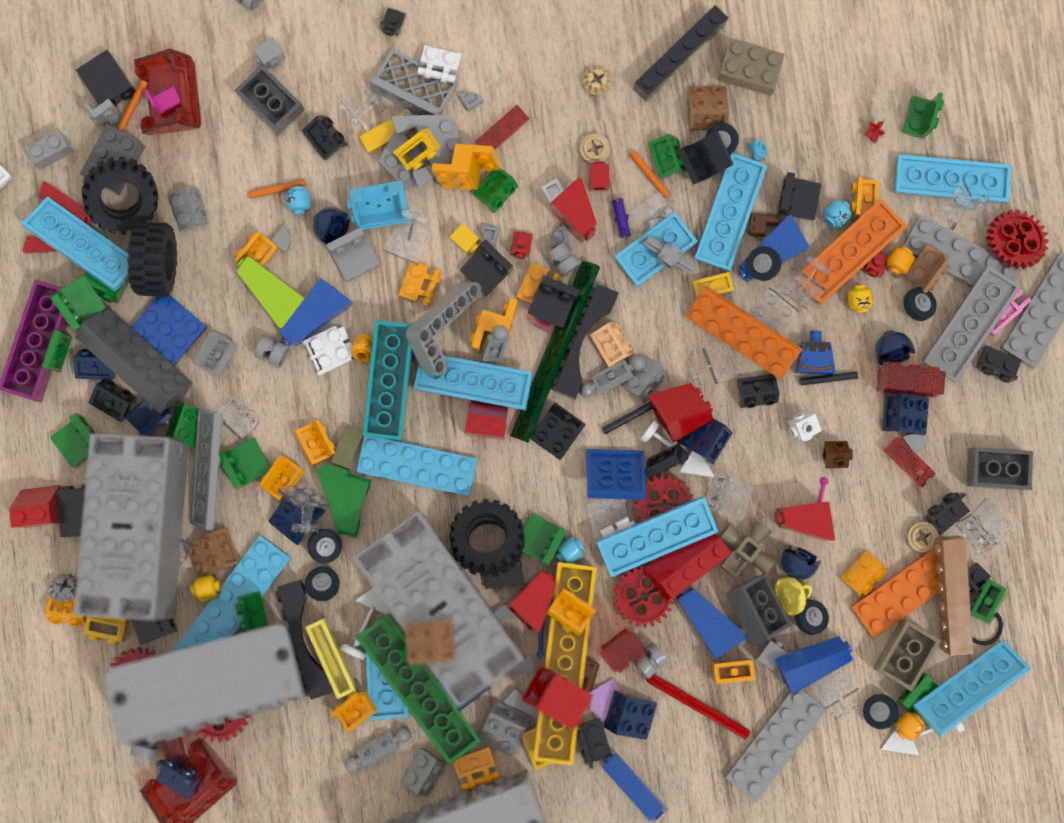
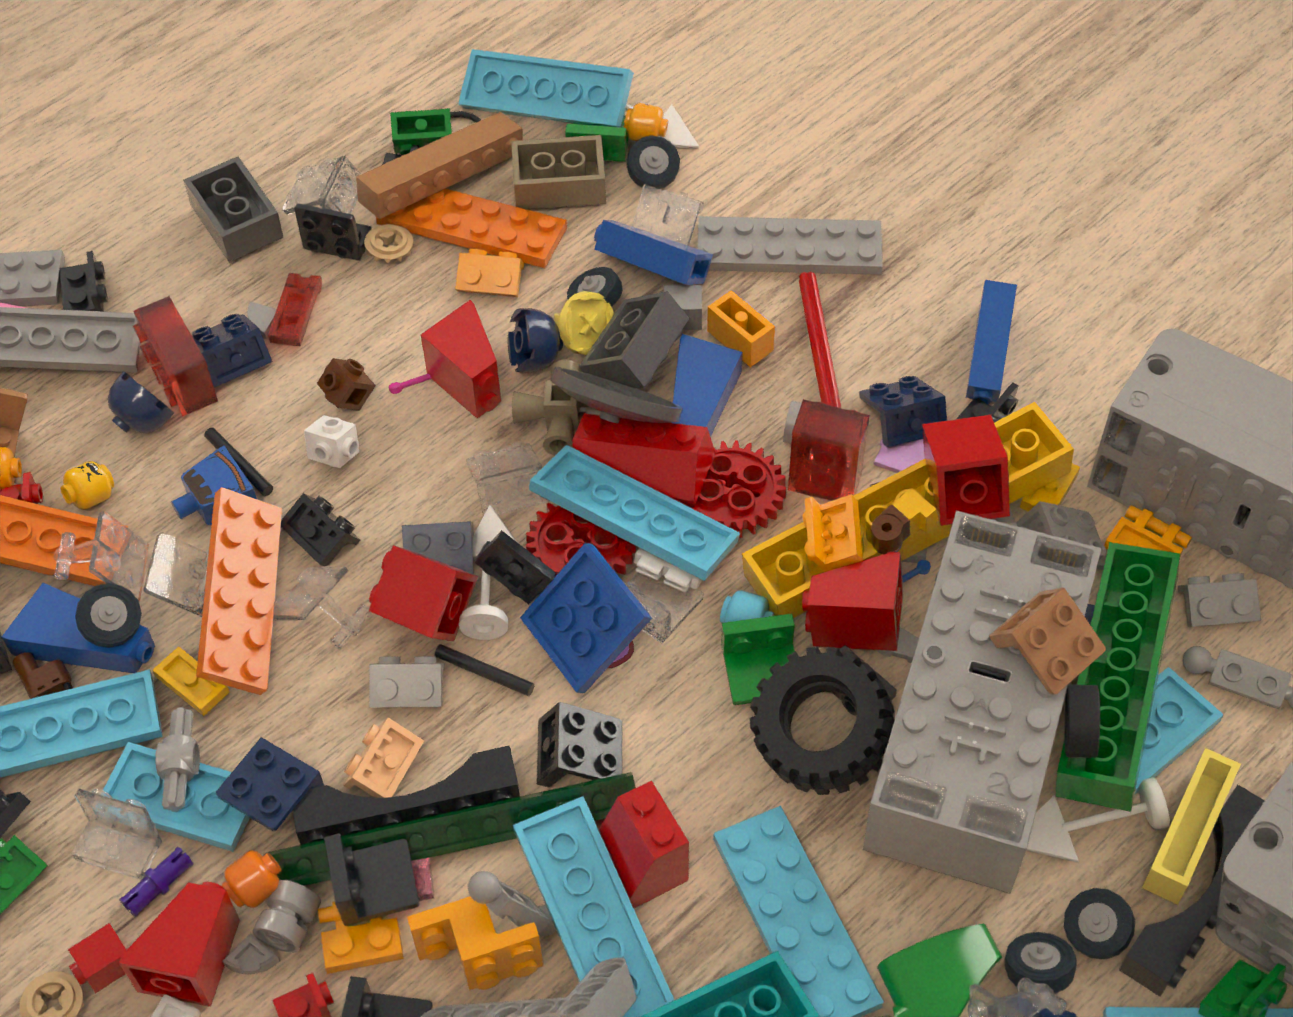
camera: 120 degrees left, 30 degrees down
light orange bracket [330,691,378,733] -> none
light grey plate [579,356,645,398] -> none
orange bar [629,150,671,198] -> none
black wheel [903,287,937,321] -> none
none -> dark blue bracket [216,737,324,831]
none -> orange head [222,850,282,908]
none -> dark grey dish [551,367,683,423]
none -> leg [871,488,937,554]
none -> black tyre [1064,684,1100,758]

